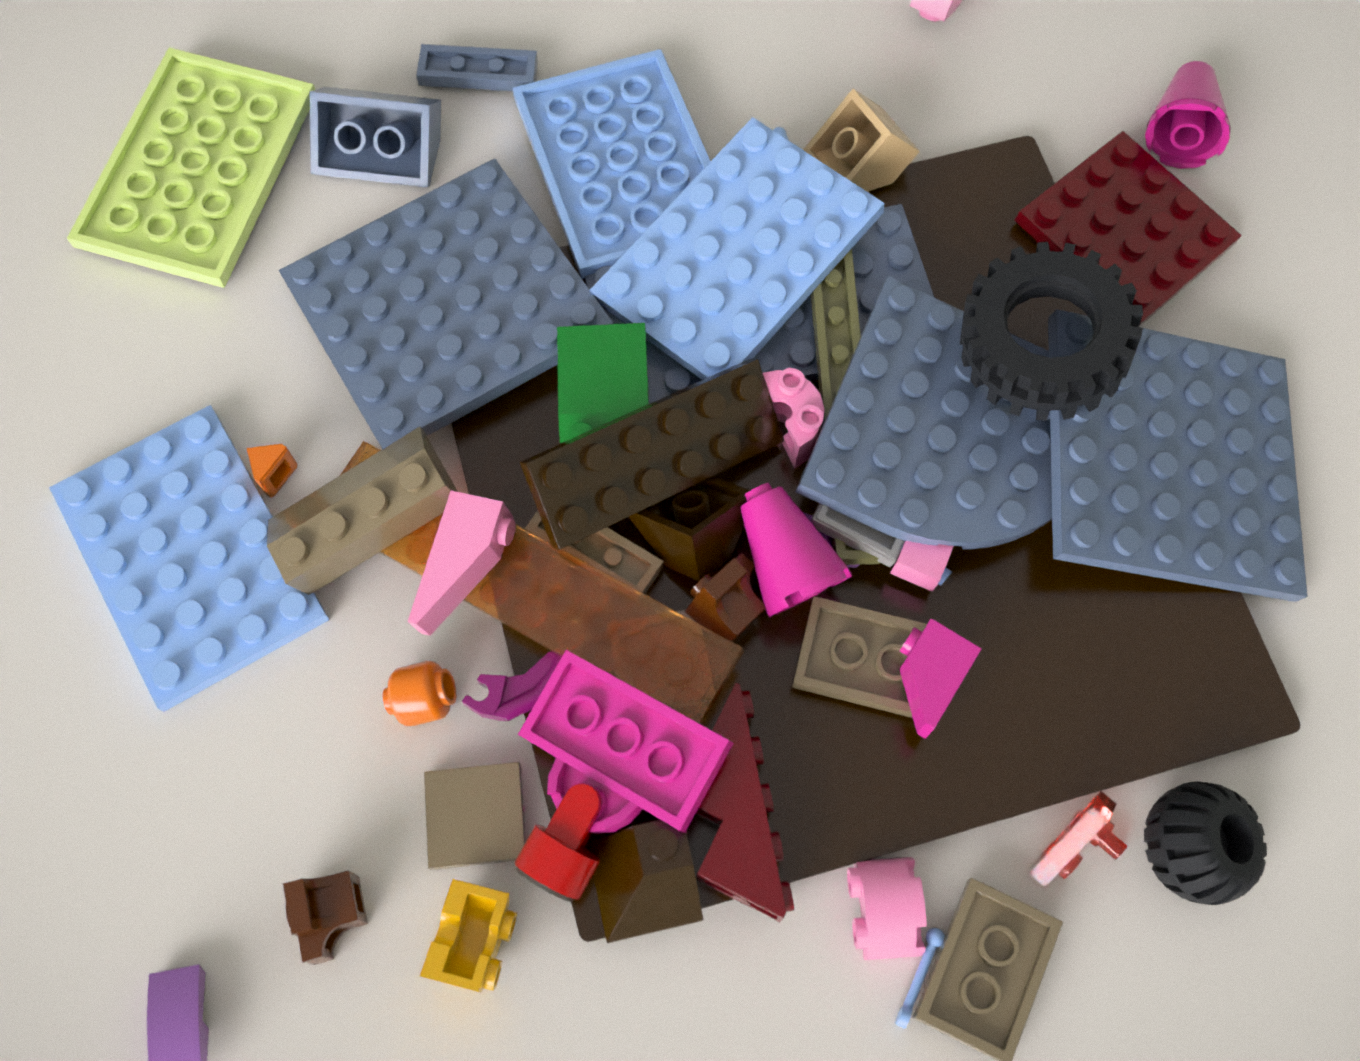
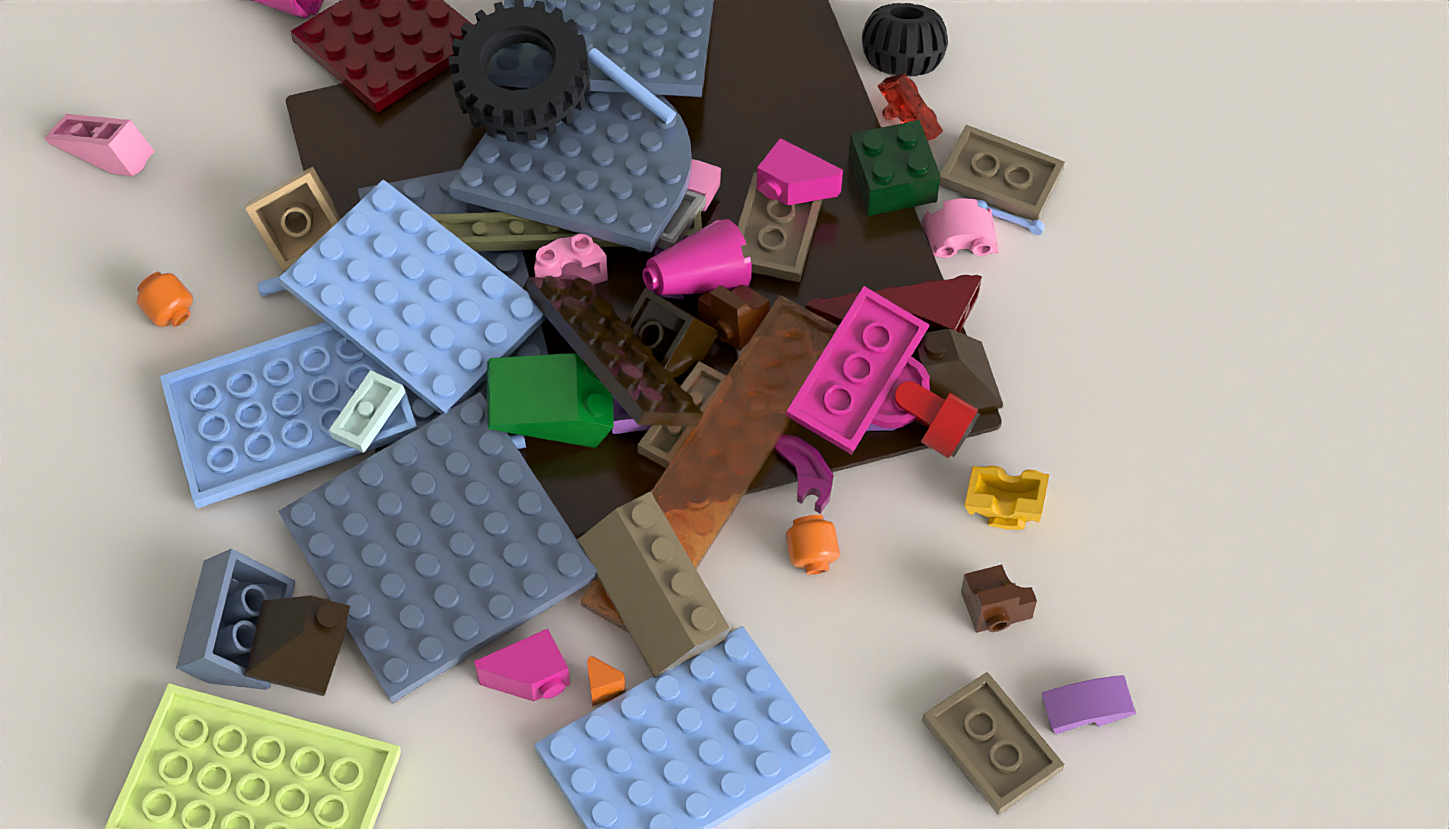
camera: 90 degrees left, 10 degrees down
bright pink slope [408,491,516,636] -> none
sand blue plate [416,44,538,91] -> none
dark tan tile [424,762,526,870] -> none
none -> orange head [136,272,193,327]
none -> dark brown slope [245,595,350,696]
none -> light aqua plate [328,370,406,453]
none -> dark pink slope [474,629,570,702]
none -> light blue bar [588,48,676,124]
none -> dark green brick [848,120,941,216]
none -> dark tan plate [922,672,1065,815]

